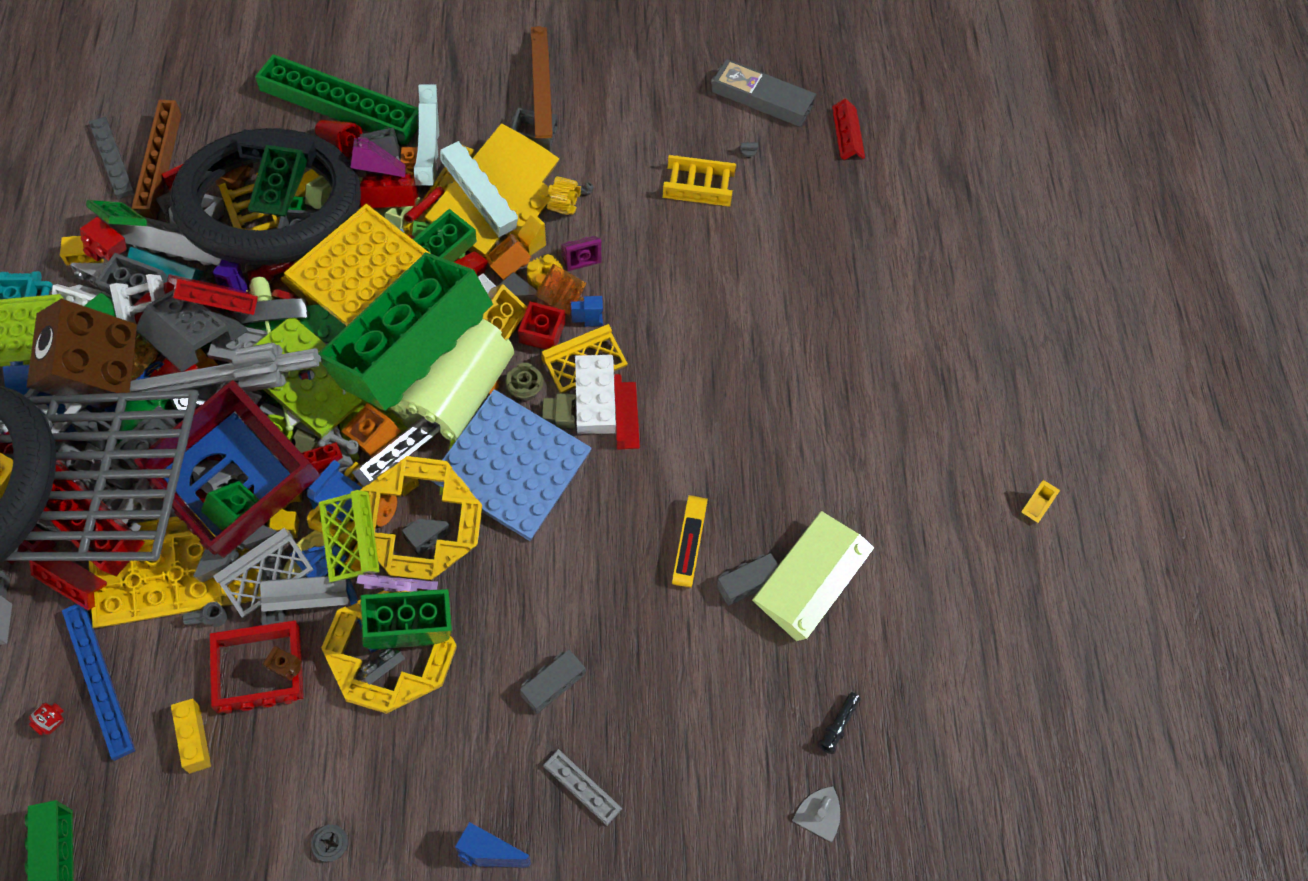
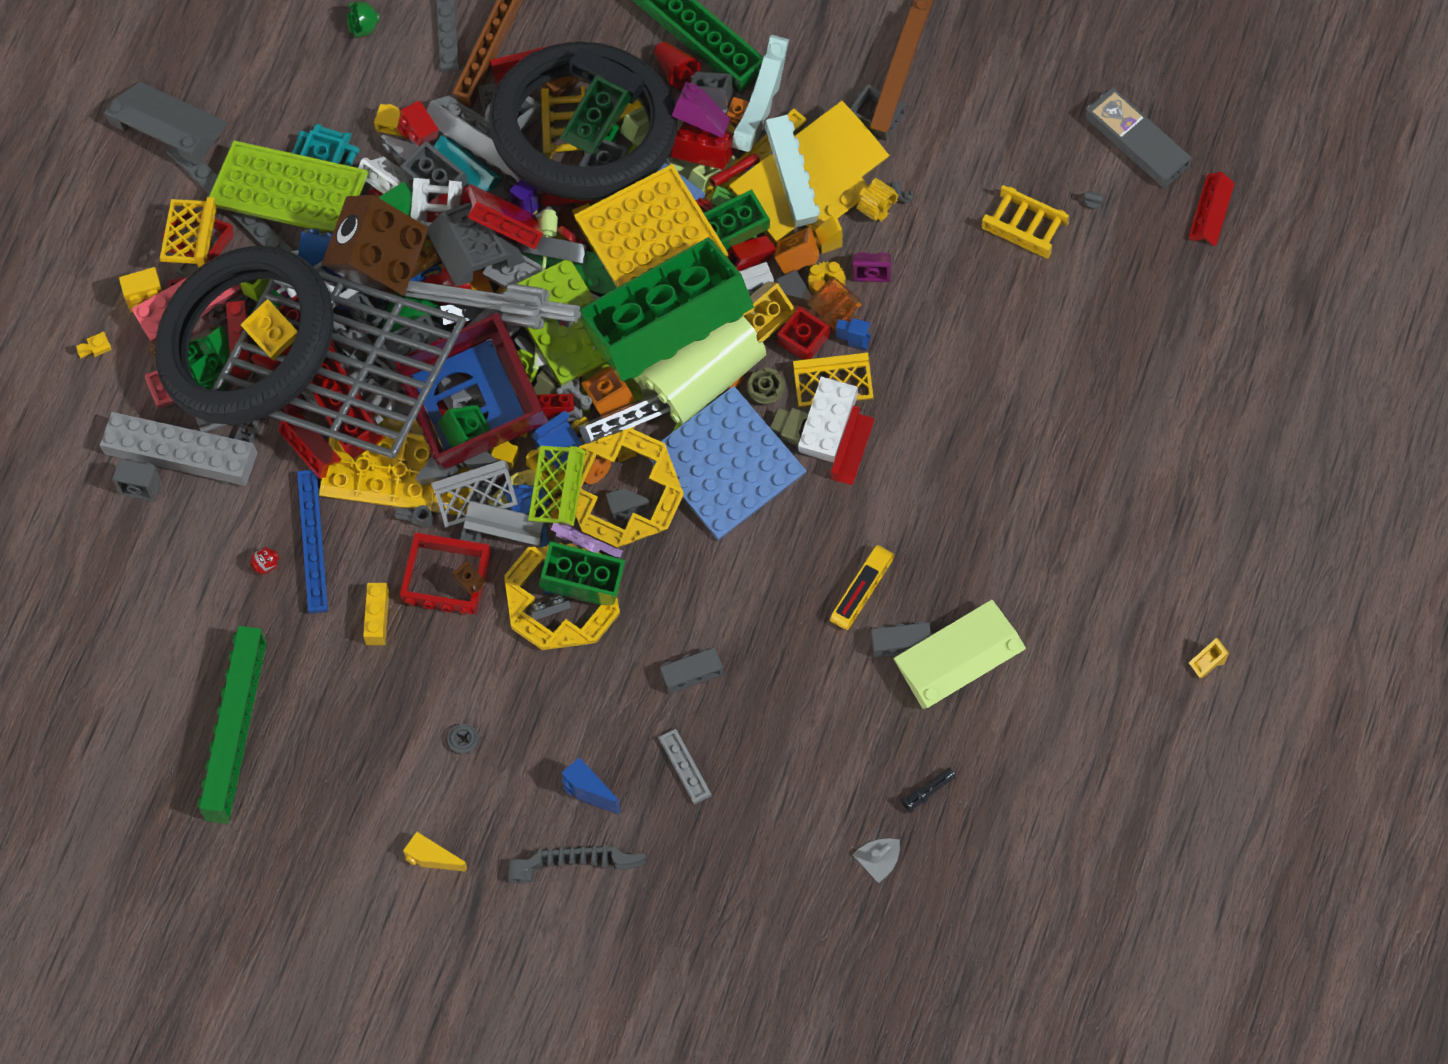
camera: 30 degrees right, 5 degrees up
green tile [86,200,147,226] -> none
none -> green cylinder [347,1,379,38]

